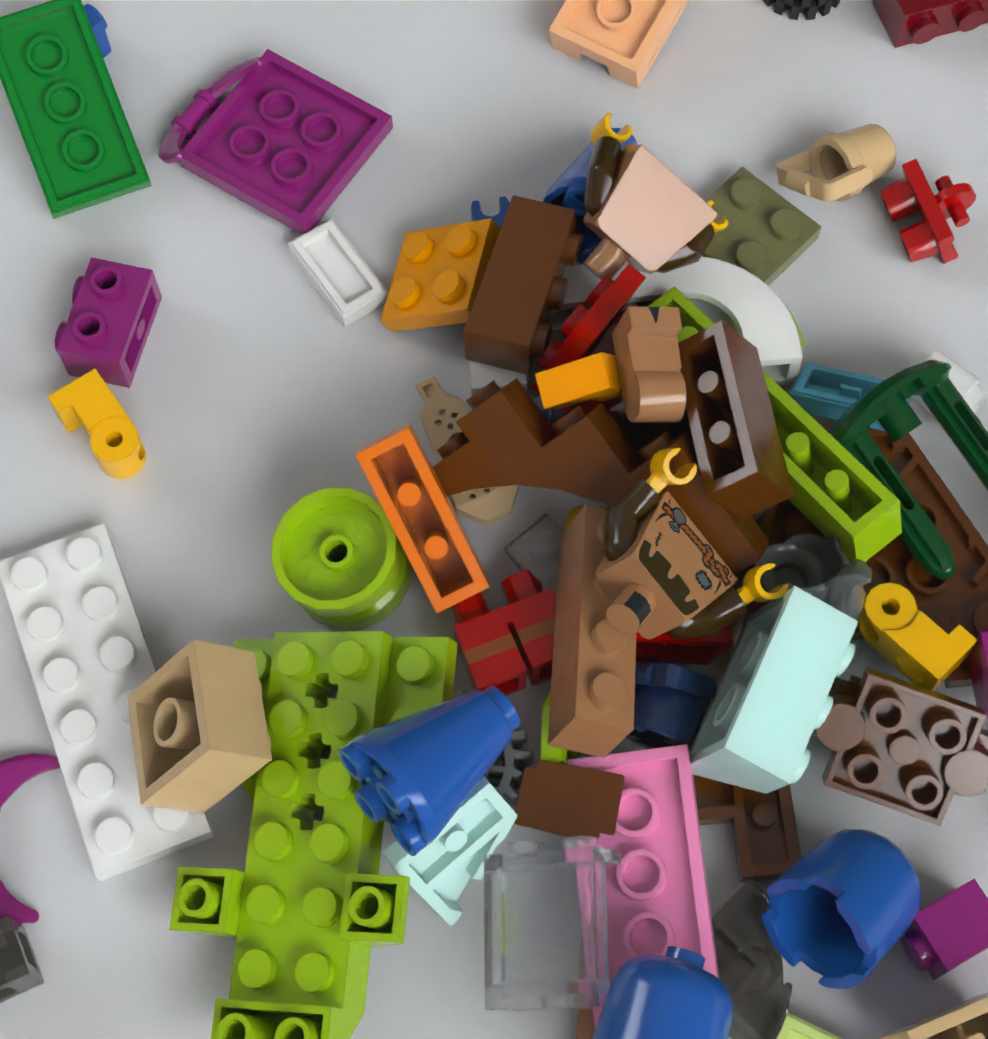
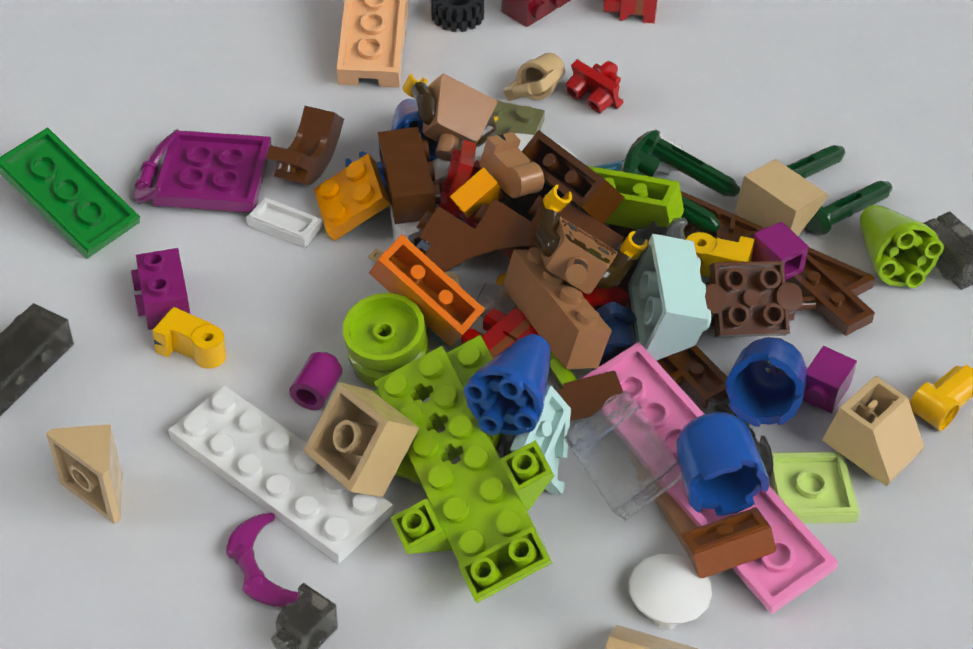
camera: 30 degrees left, 20 degrees down
none -> reddish brown arch [266,106,344,185]
none -> magenta brick [289,352,343,411]

